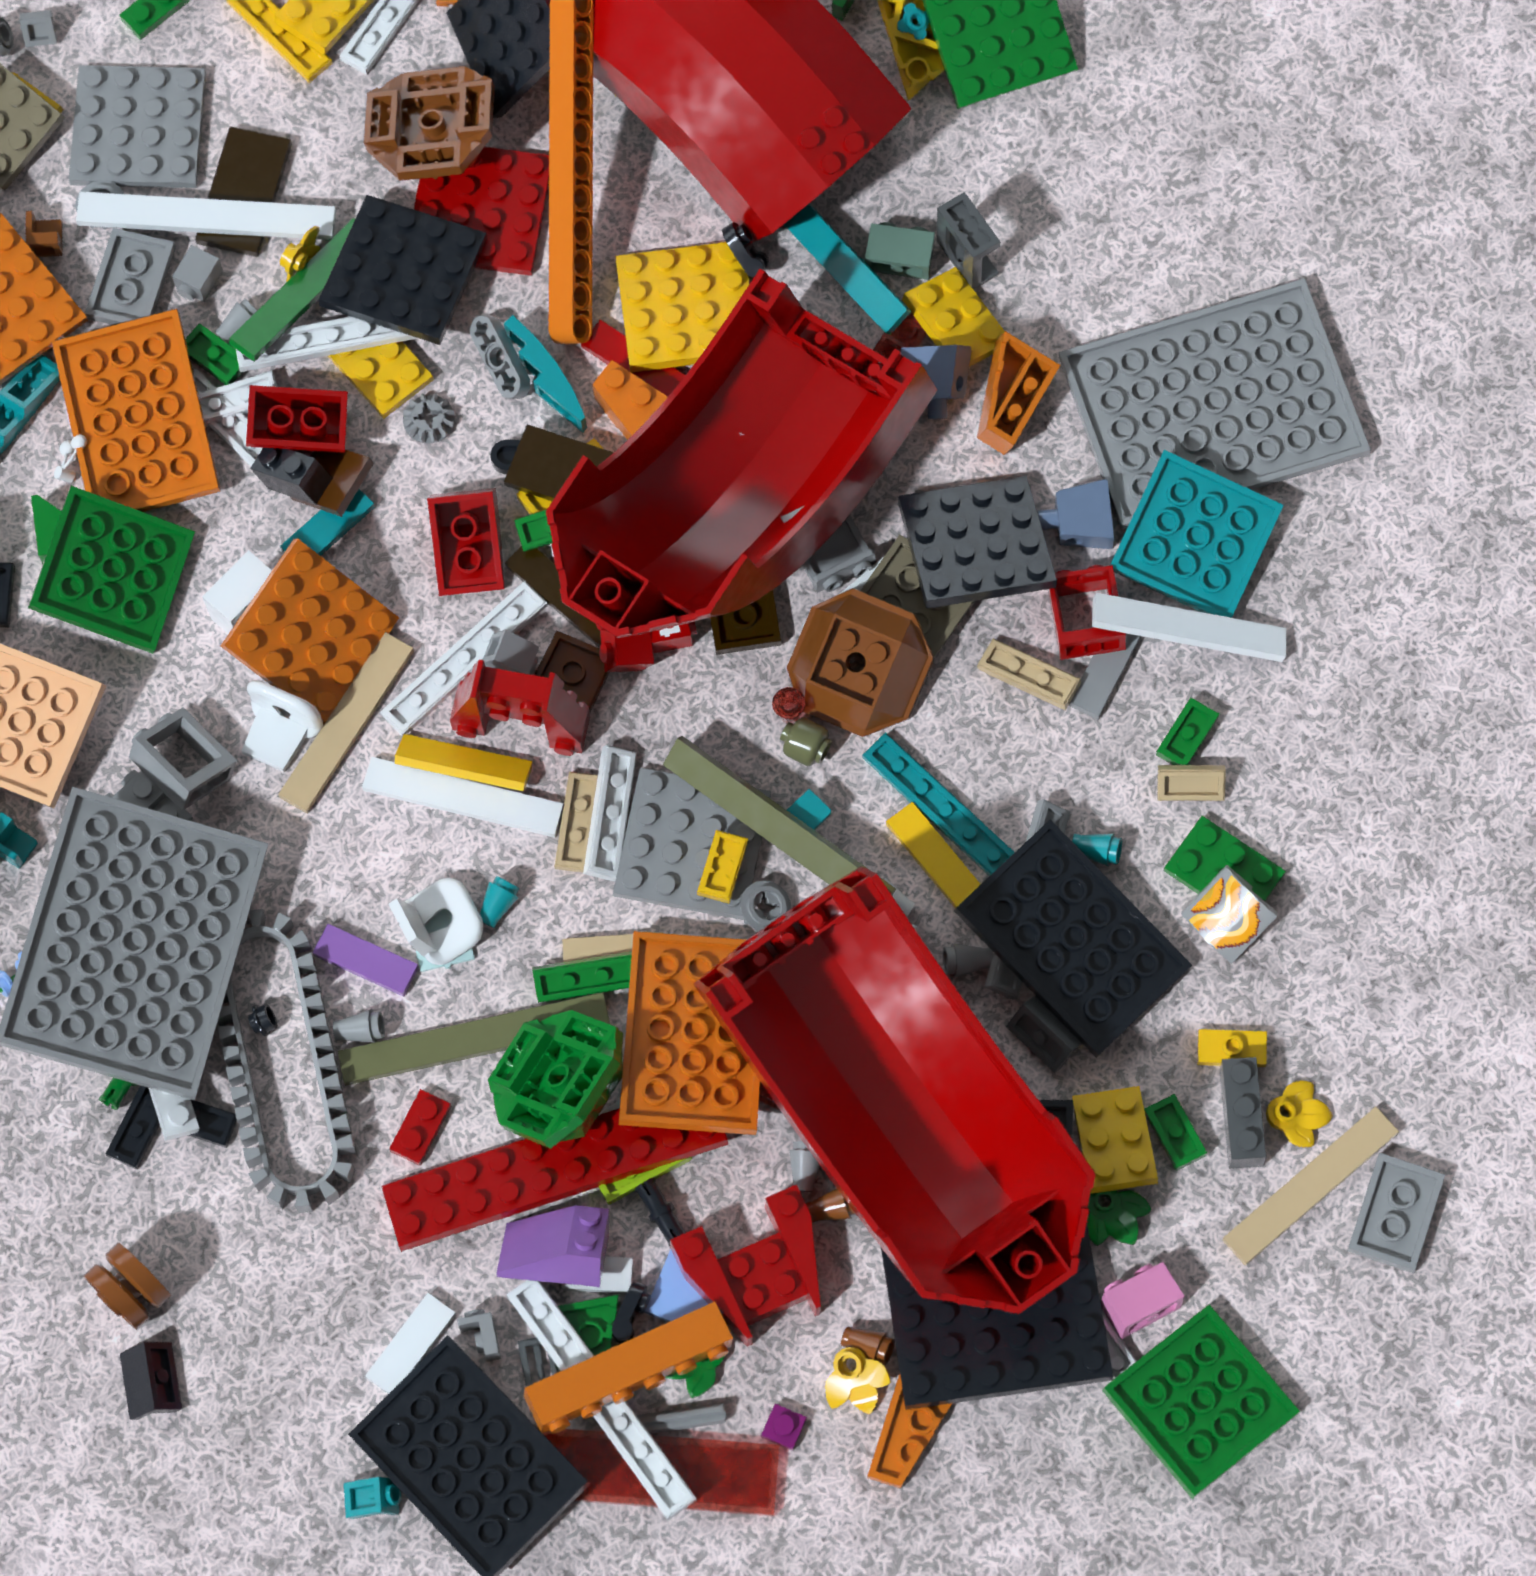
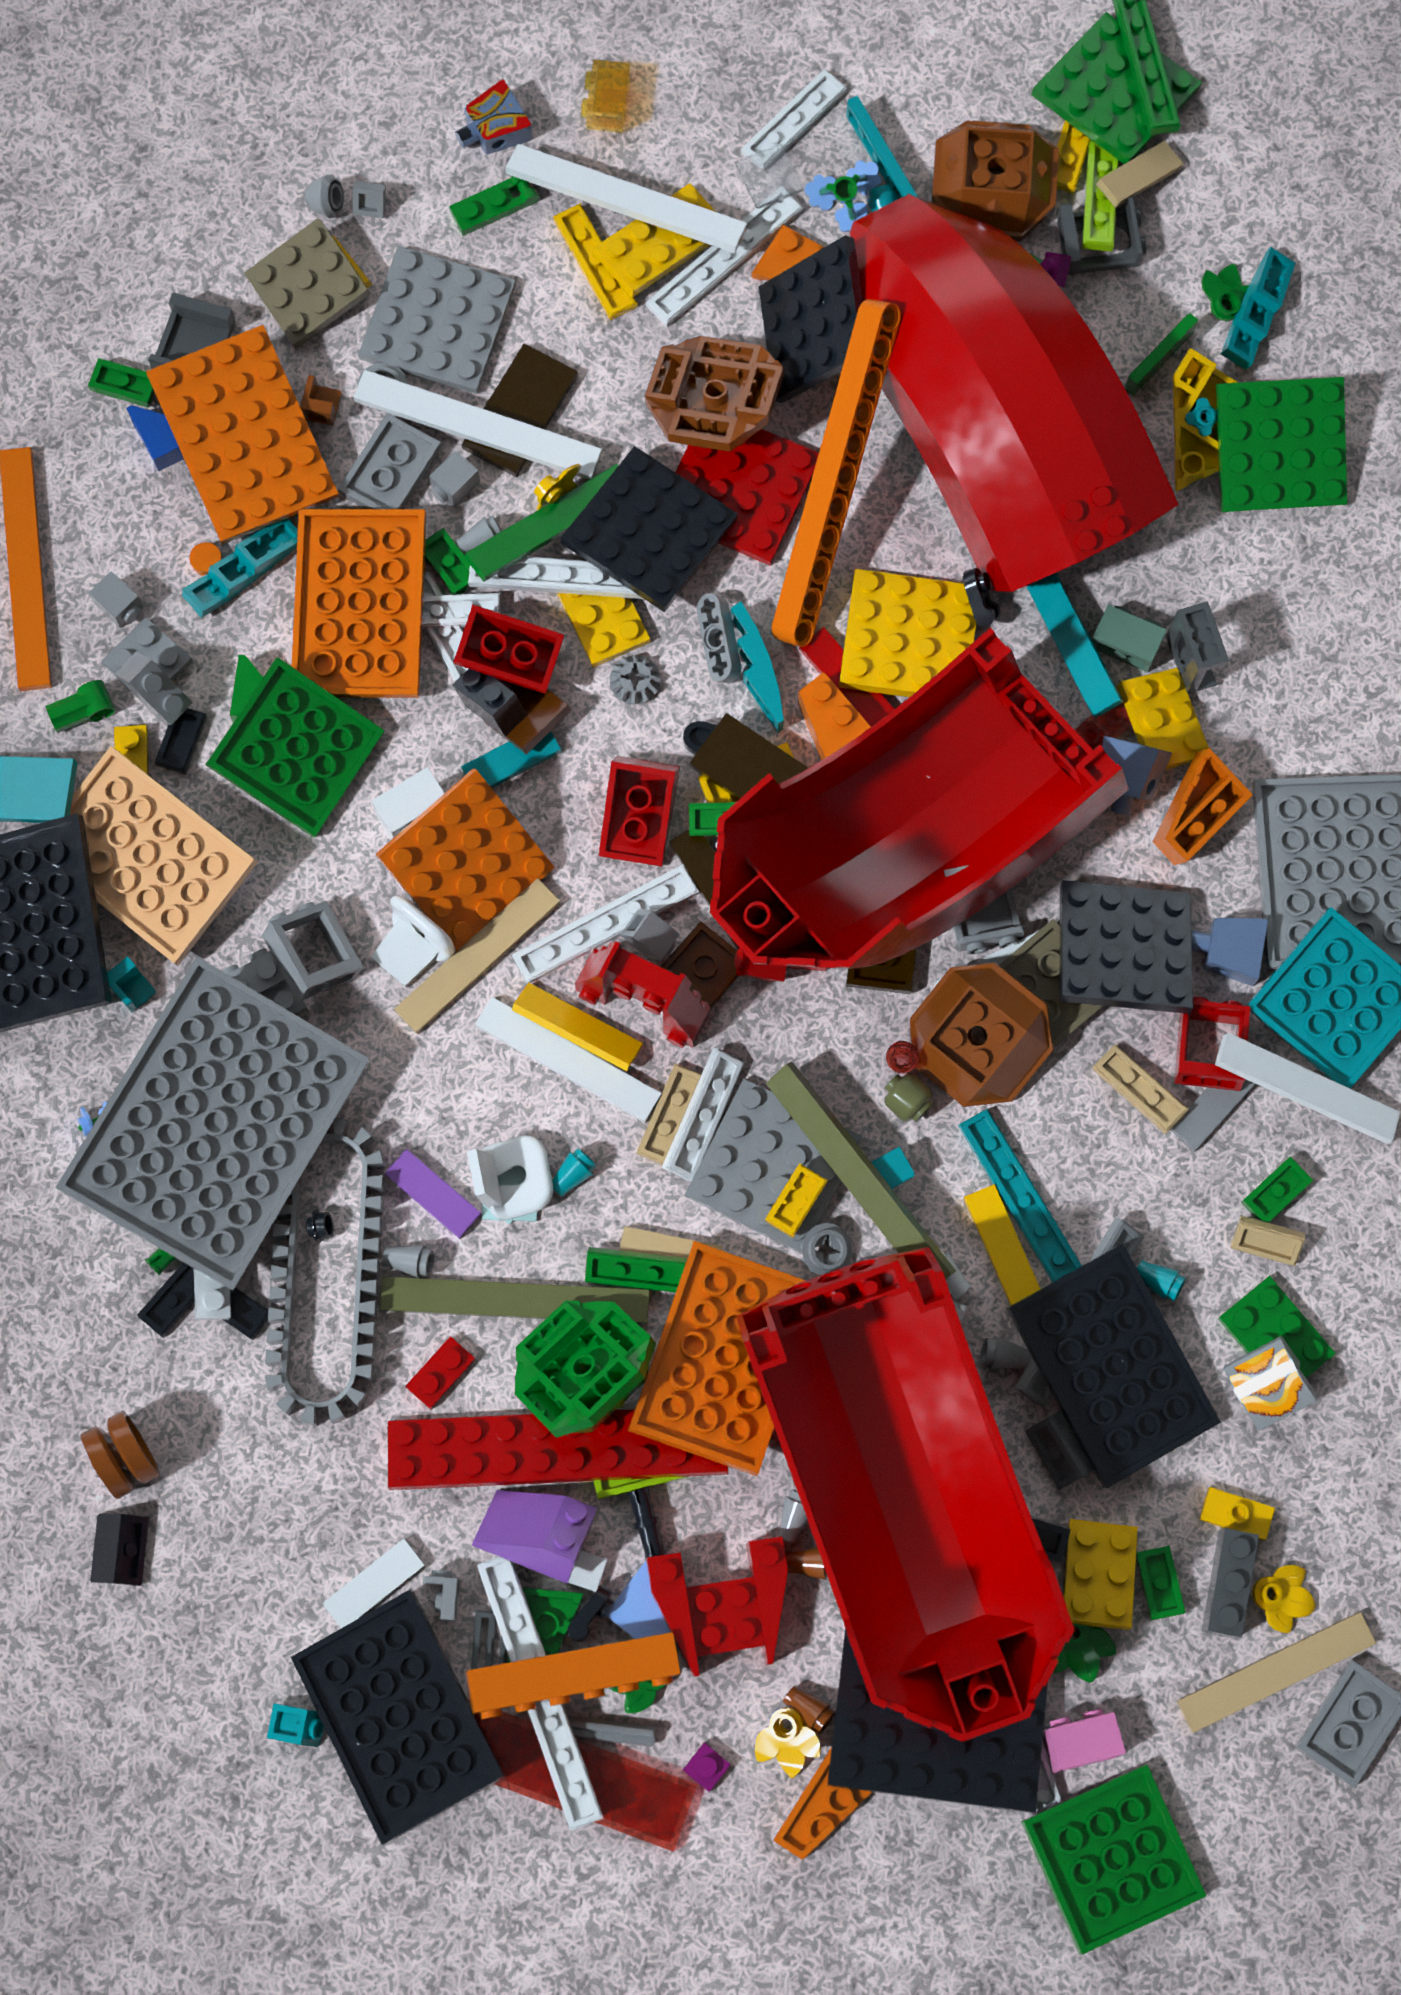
camera: 10 degrees right, 5 degrees up
white piece [54,434,87,483] -> none

